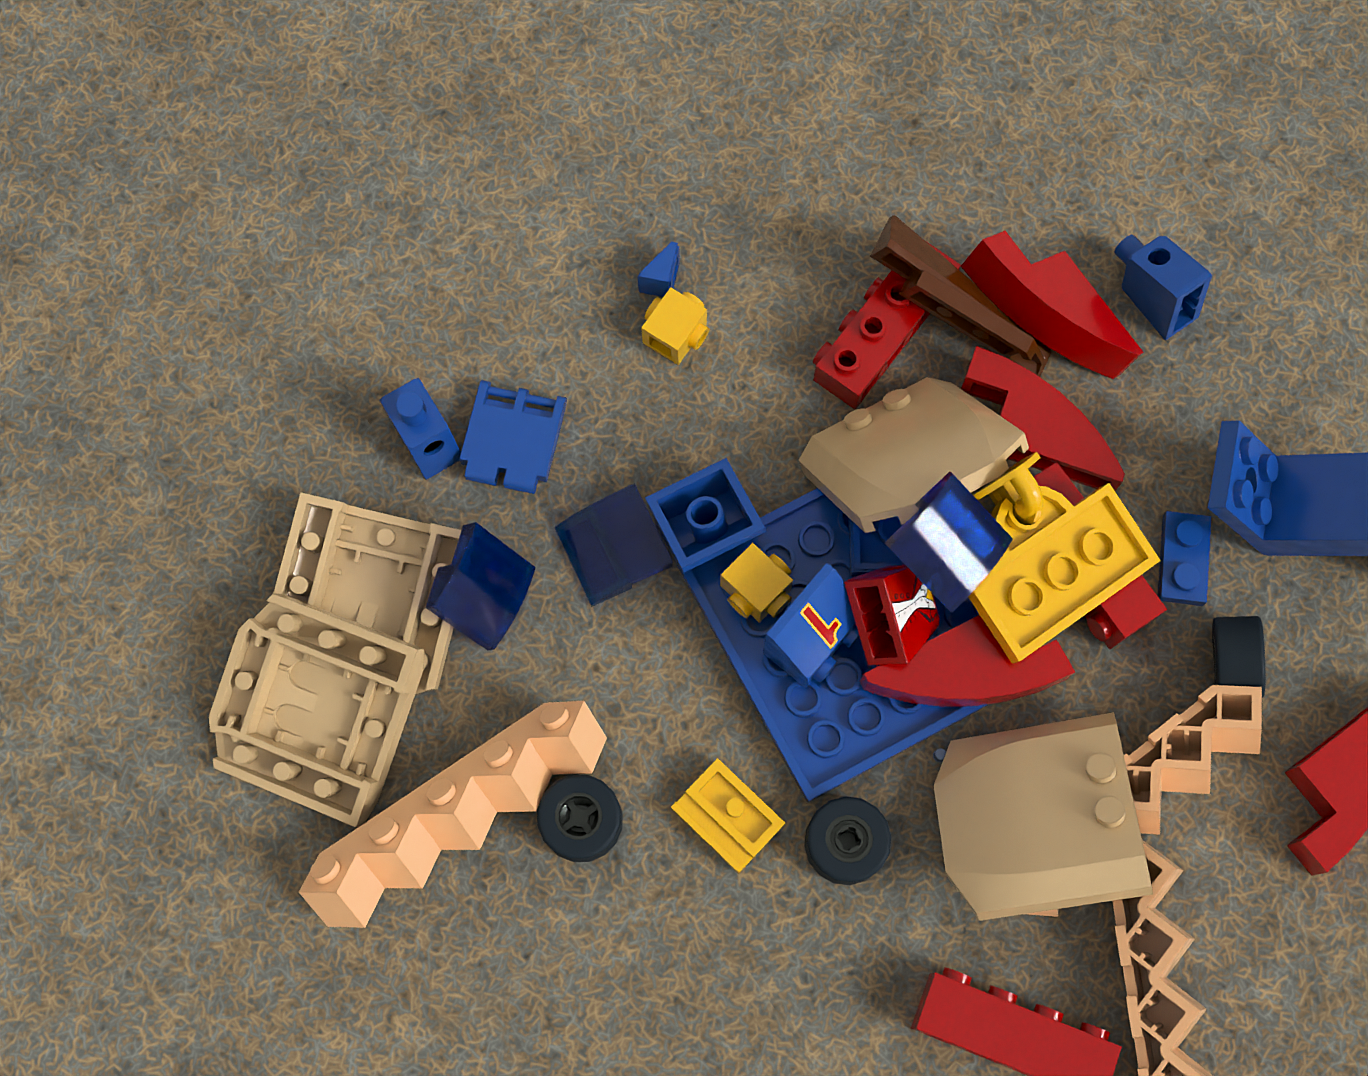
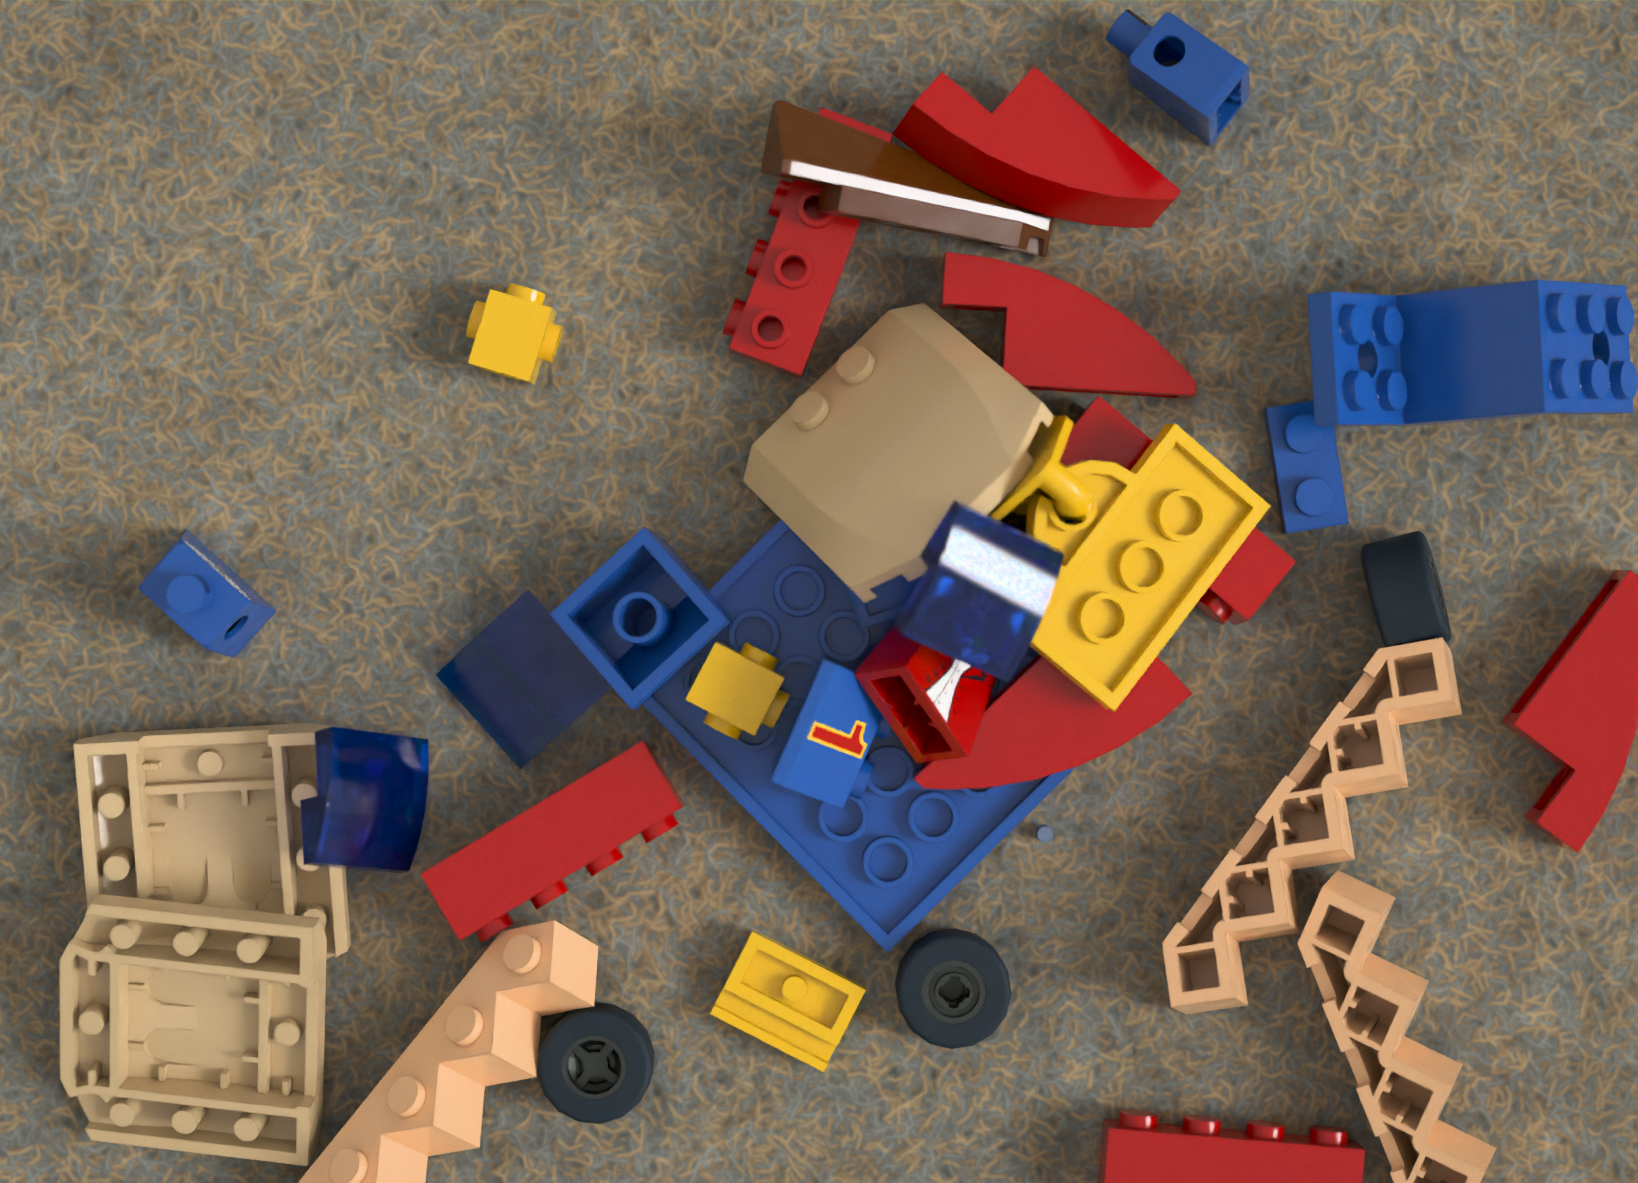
camera: 15 degrees left, 15 degrees up
blue plate [459,380,567,494] -> none
blue slope [637,242,680,297] -> none
tan wedge [934,712,1153,921] -> none
none -> red brick [420,740,685,943]

